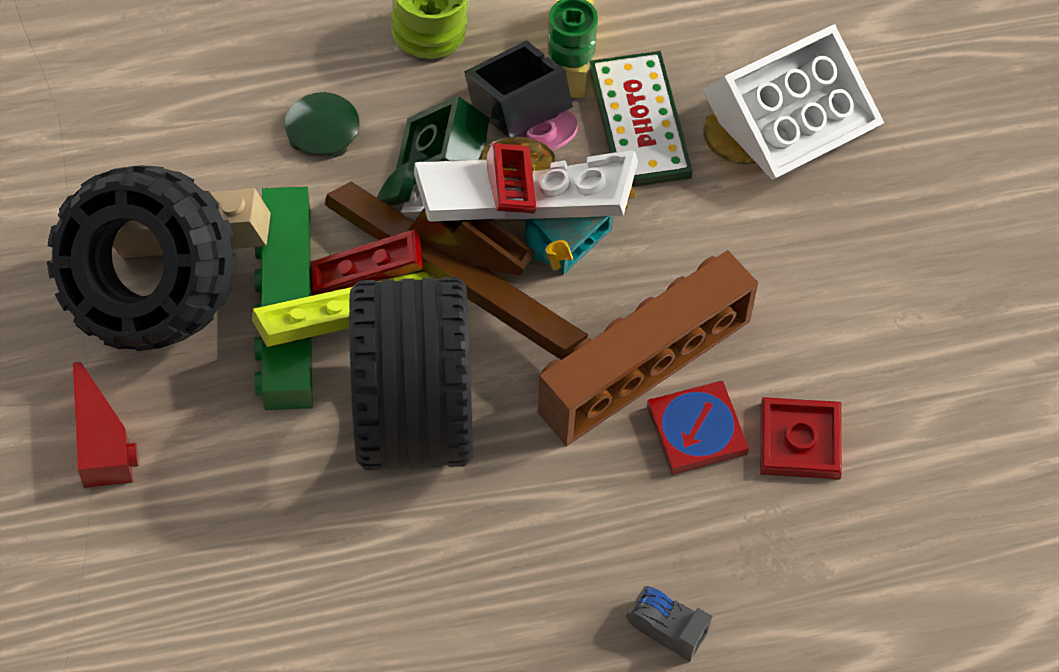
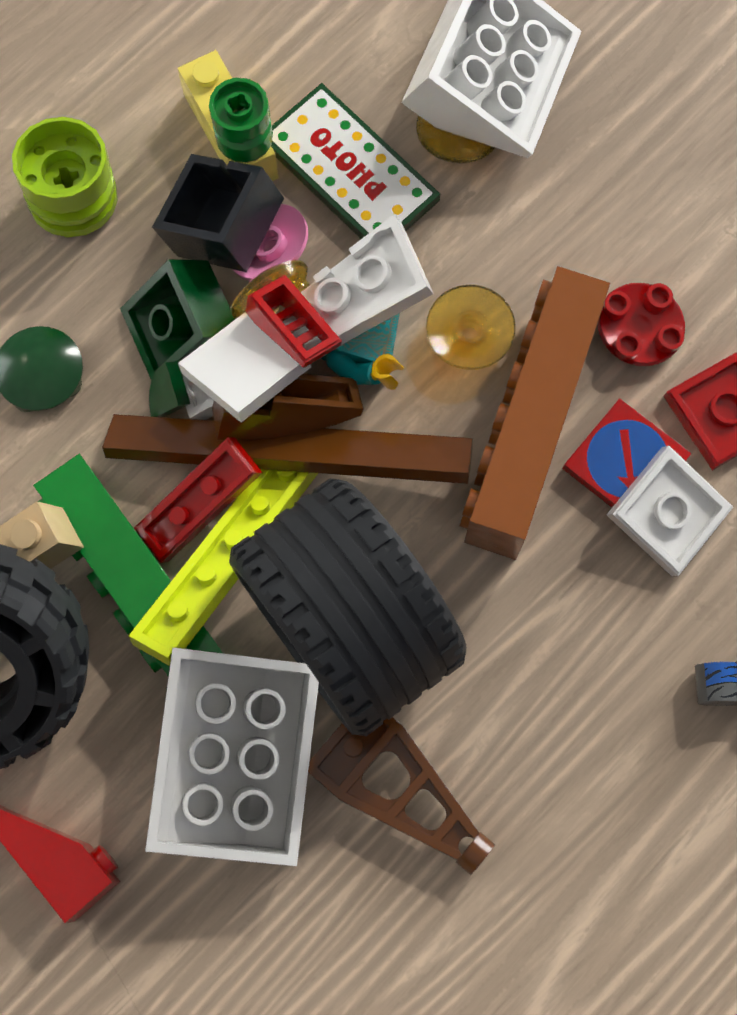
camera: 30 degrees left, 15 degrees up
none -> white slope [145,648,319,866]
none -> reddish brown plate [308,717,495,875]
none -> clear yellow dish [426,285,516,370]
none -> red dish [598,283,685,367]
none -> white tile [607,445,733,576]

